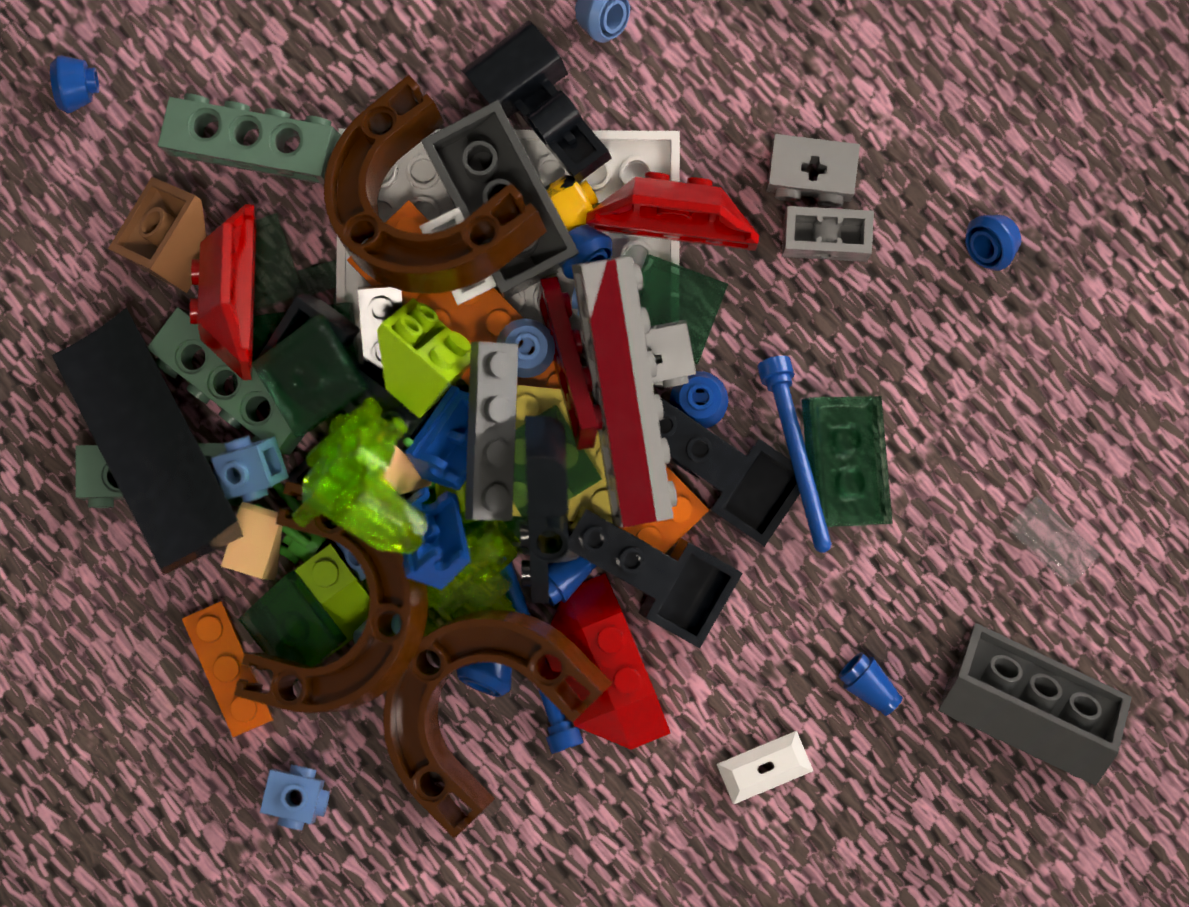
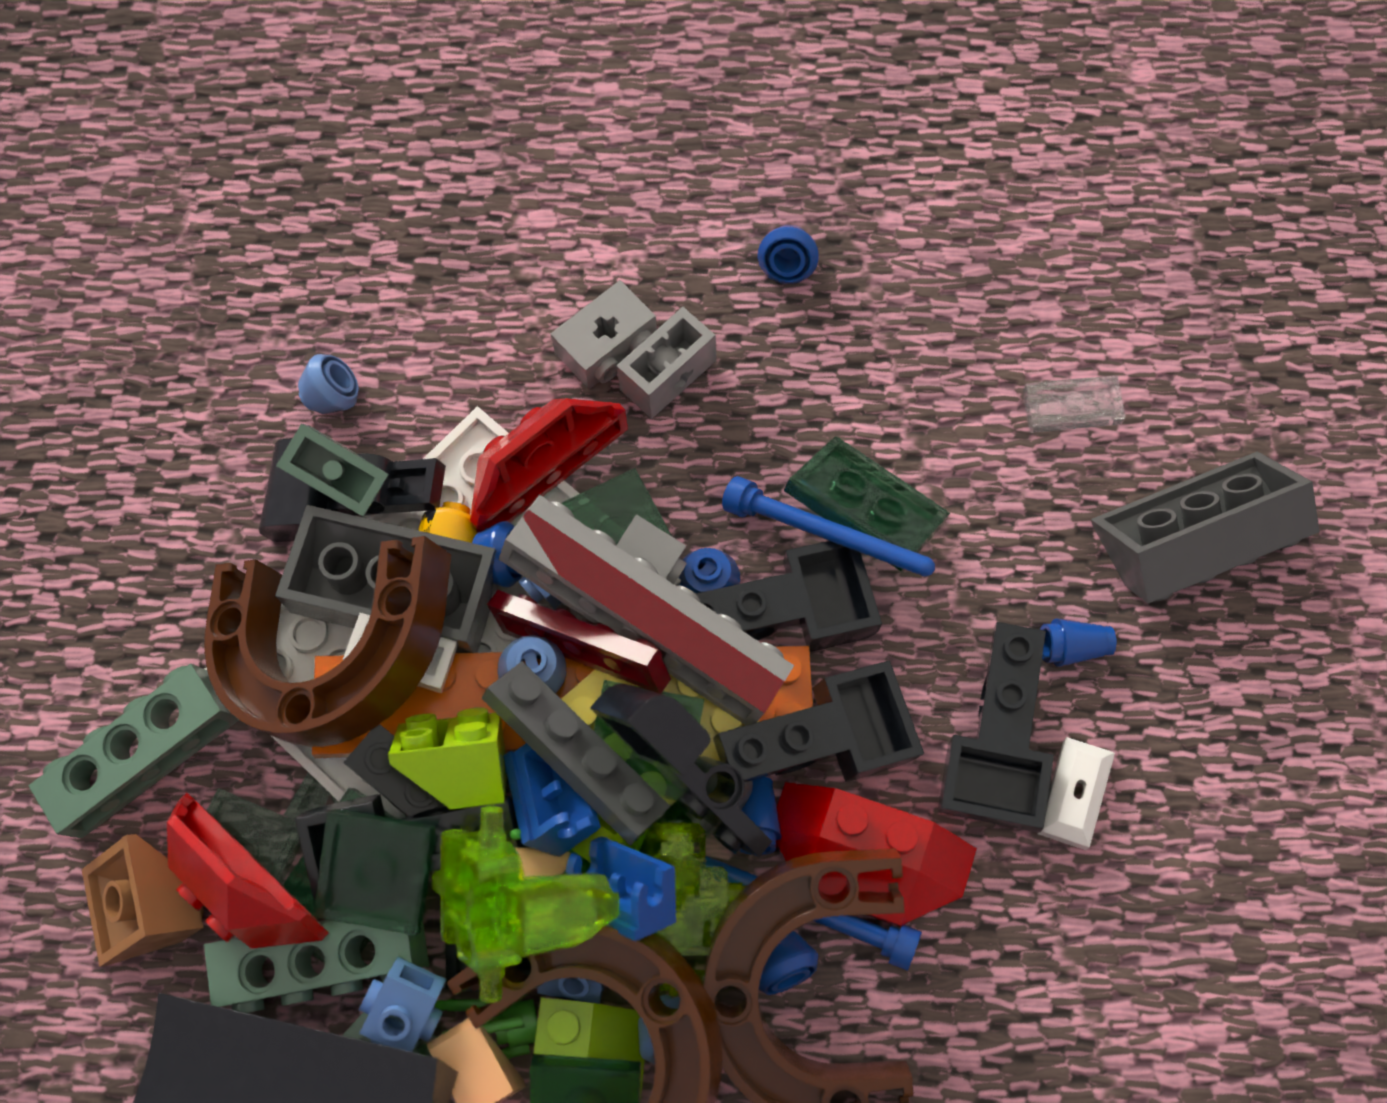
camera: 40 degrees left, 15 degrees down
none -> sand green slope [276,423,389,517]
none -> black plate [938,622,1054,833]

